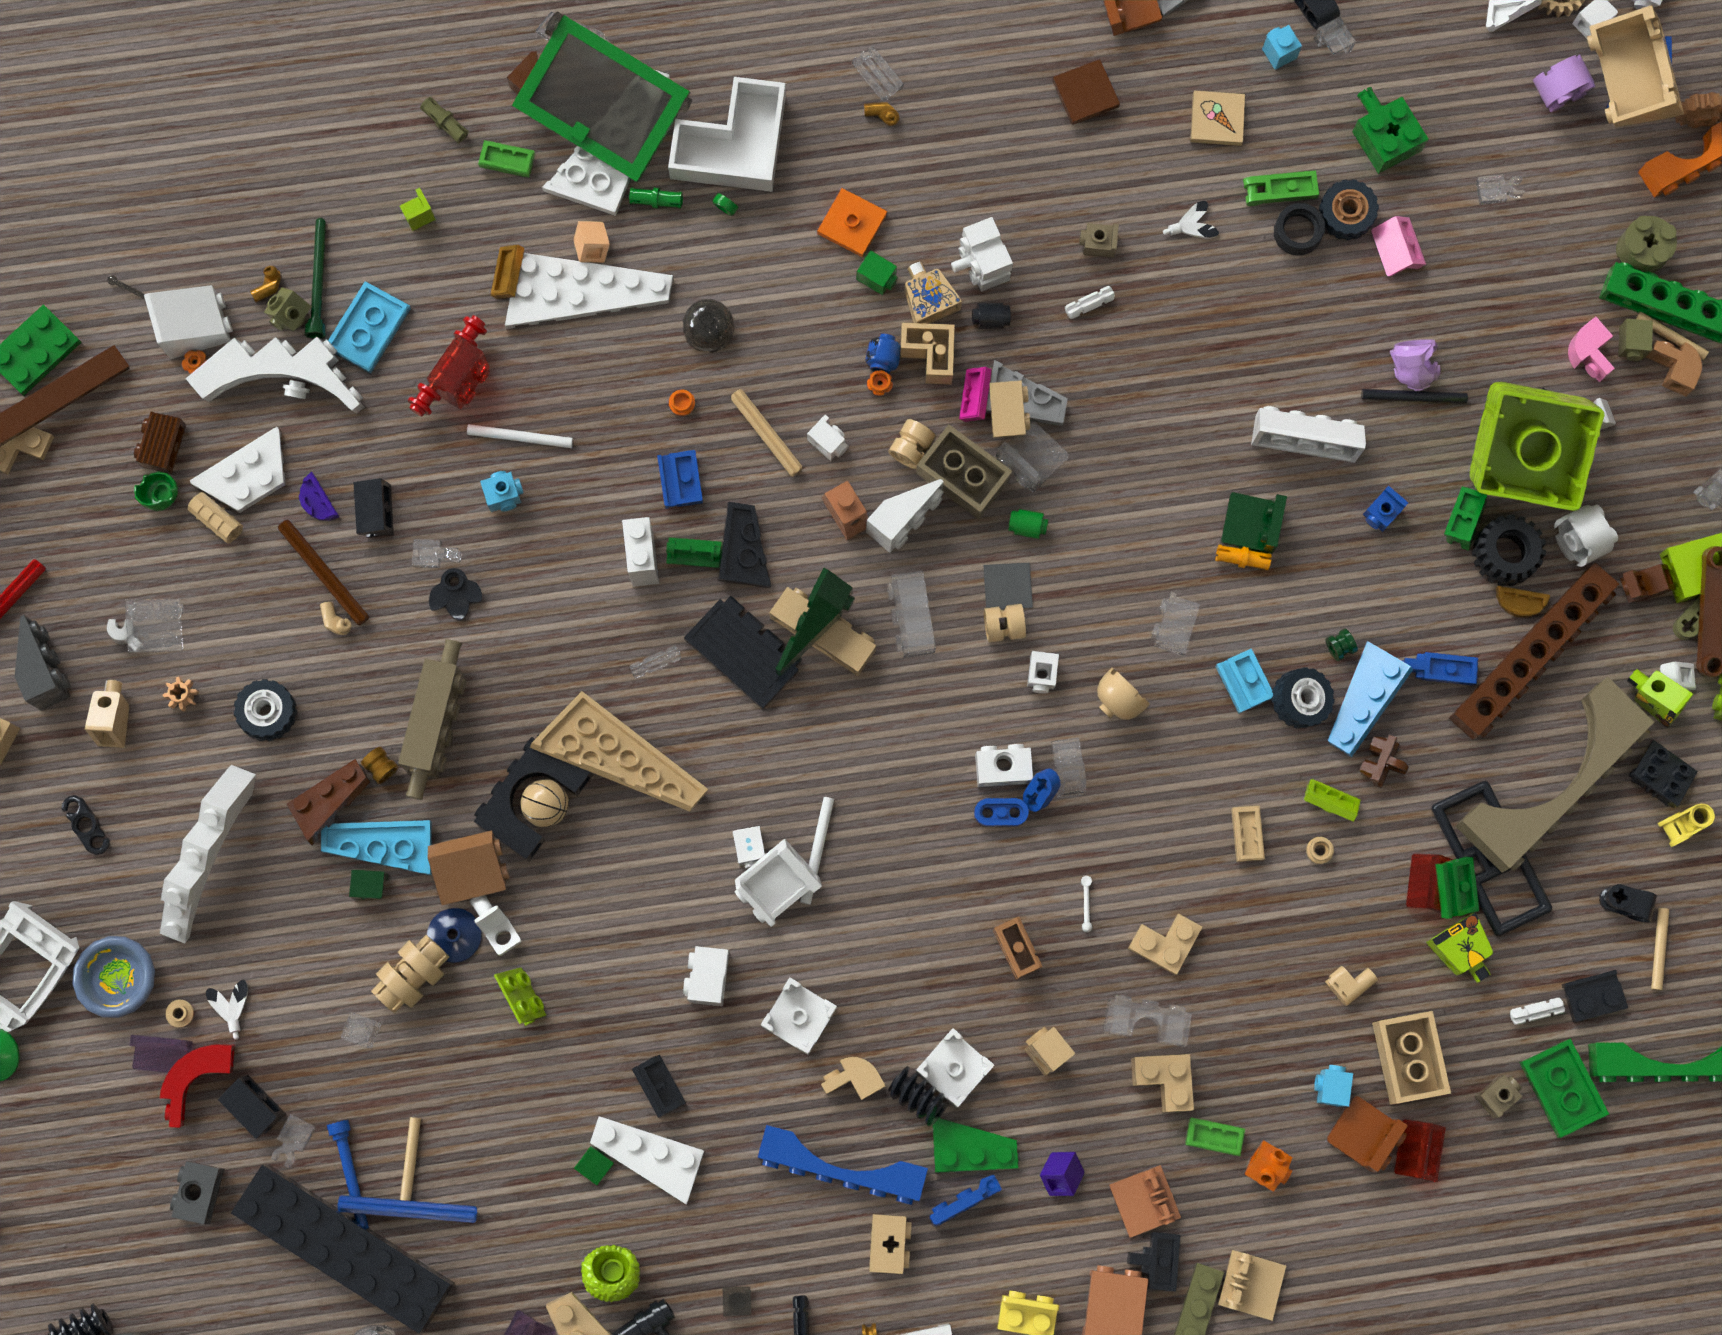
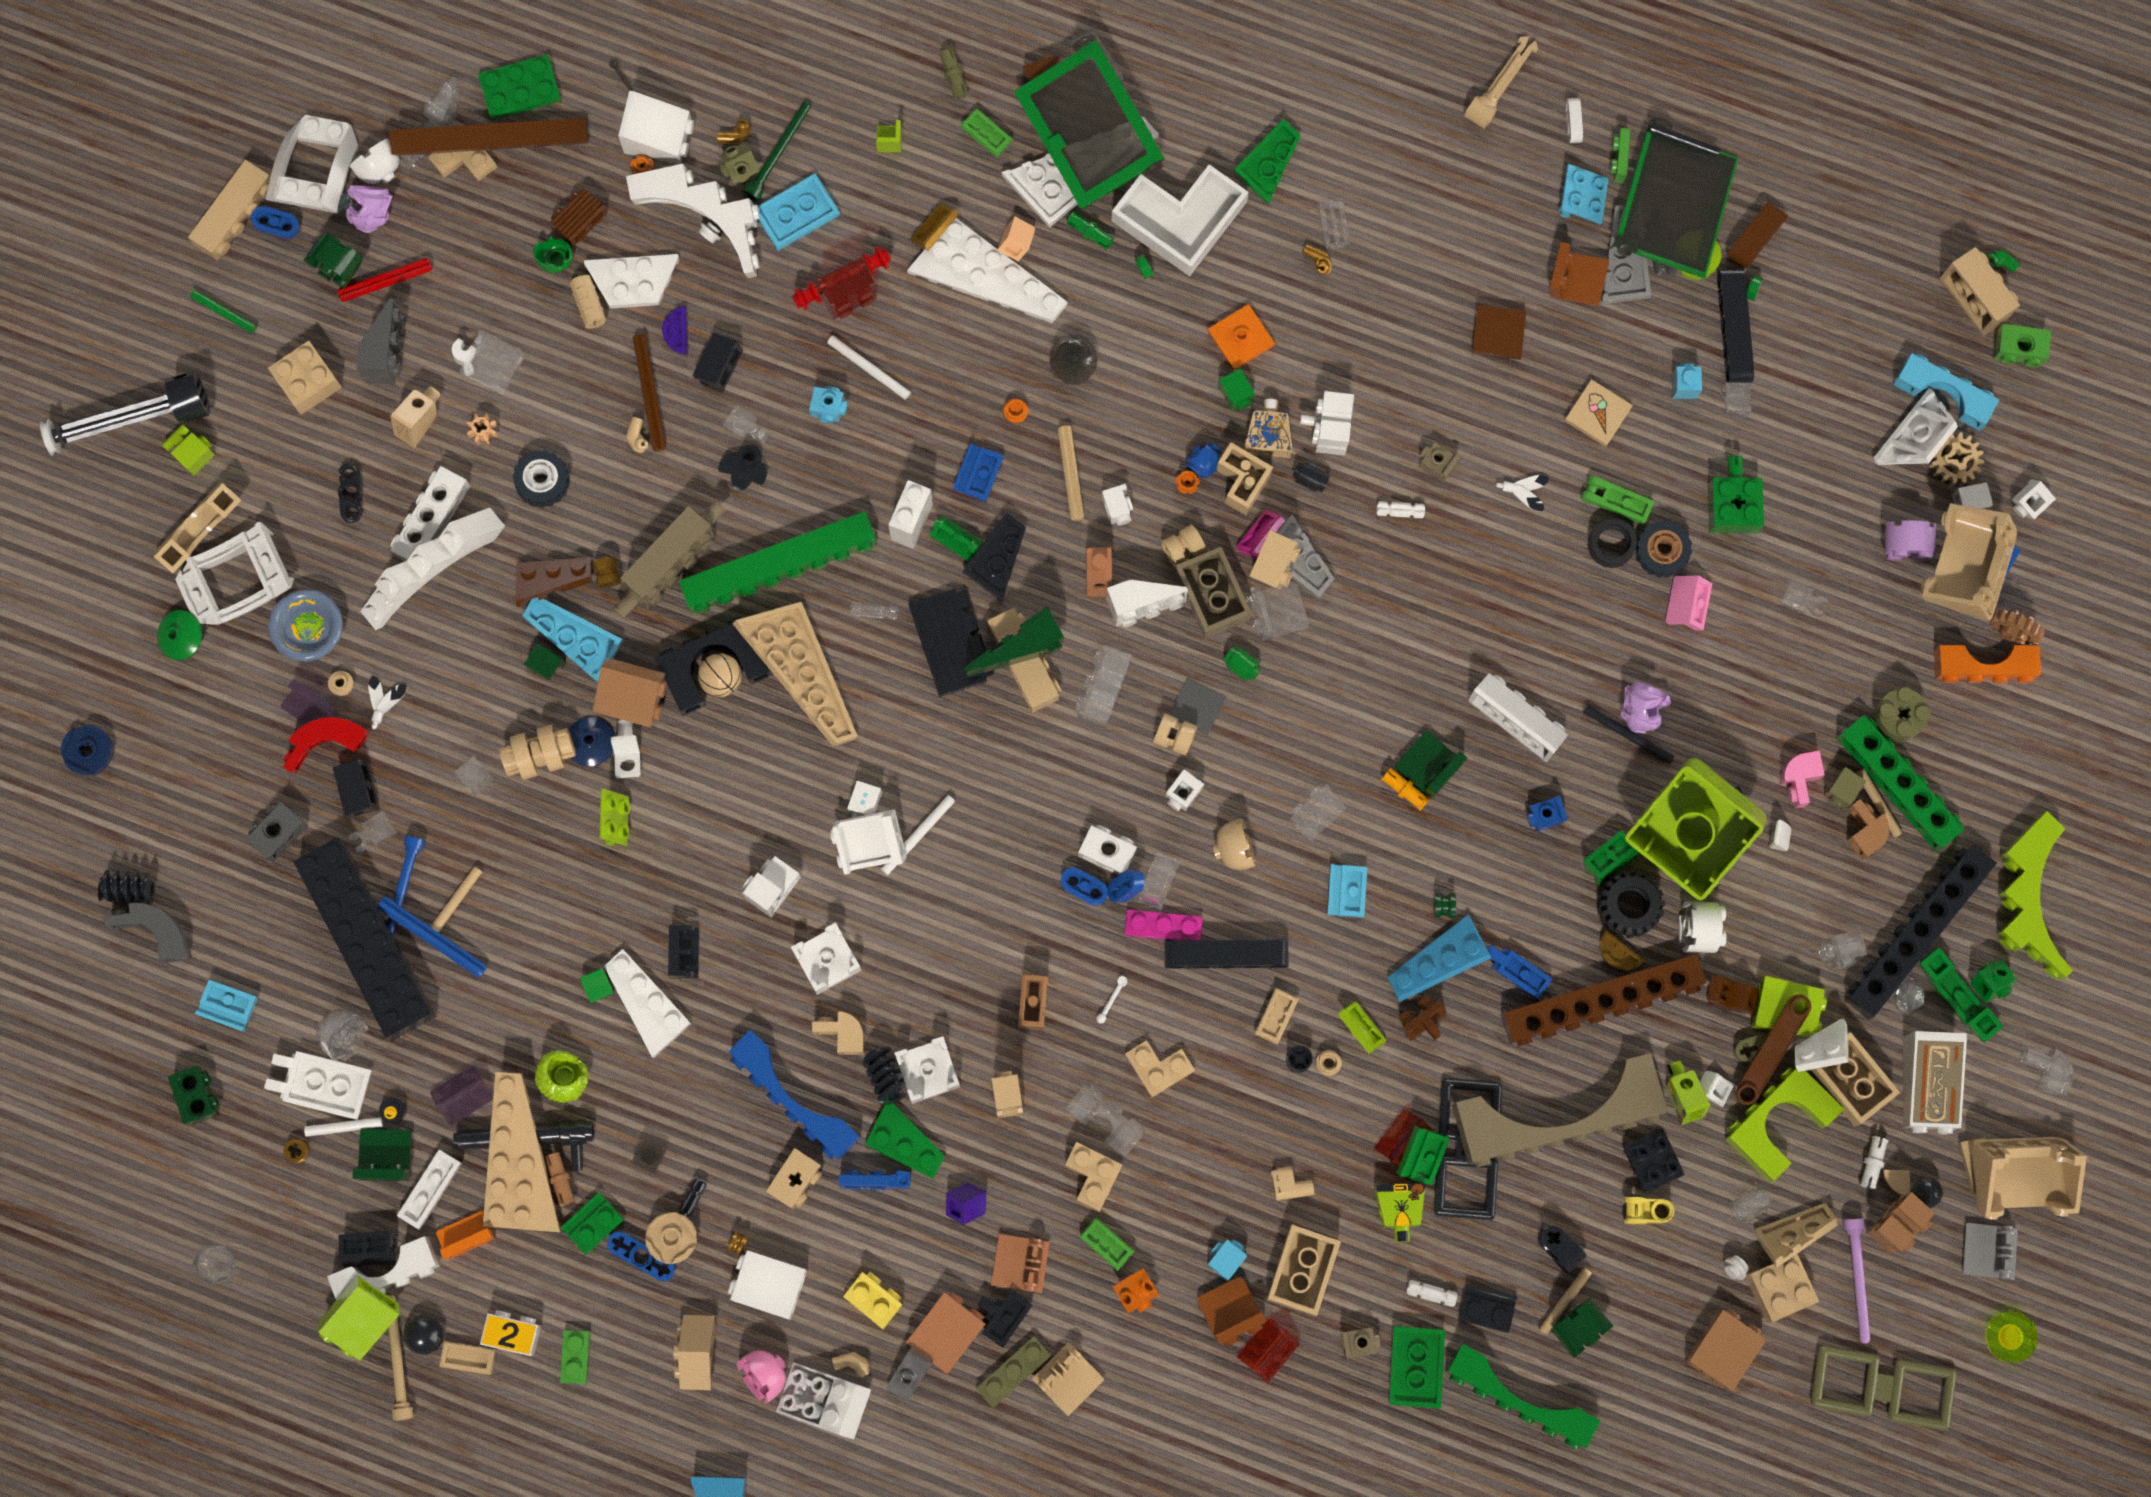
camera: 30 degrees right, 0 degrees up
black wheel [1272,667,1335,729] -> none
none -> white brick [390,466,470,562]
none -> green brick [679,511,877,614]
none -> dark pink plate [1124,910,1202,941]
none -> black beam [1164,940,1289,969]
none -> green wing [1233,119,1301,205]
none -> black wheel [1286,1045,1313,1073]
none -> dark green brick [1551,1298,1613,1358]

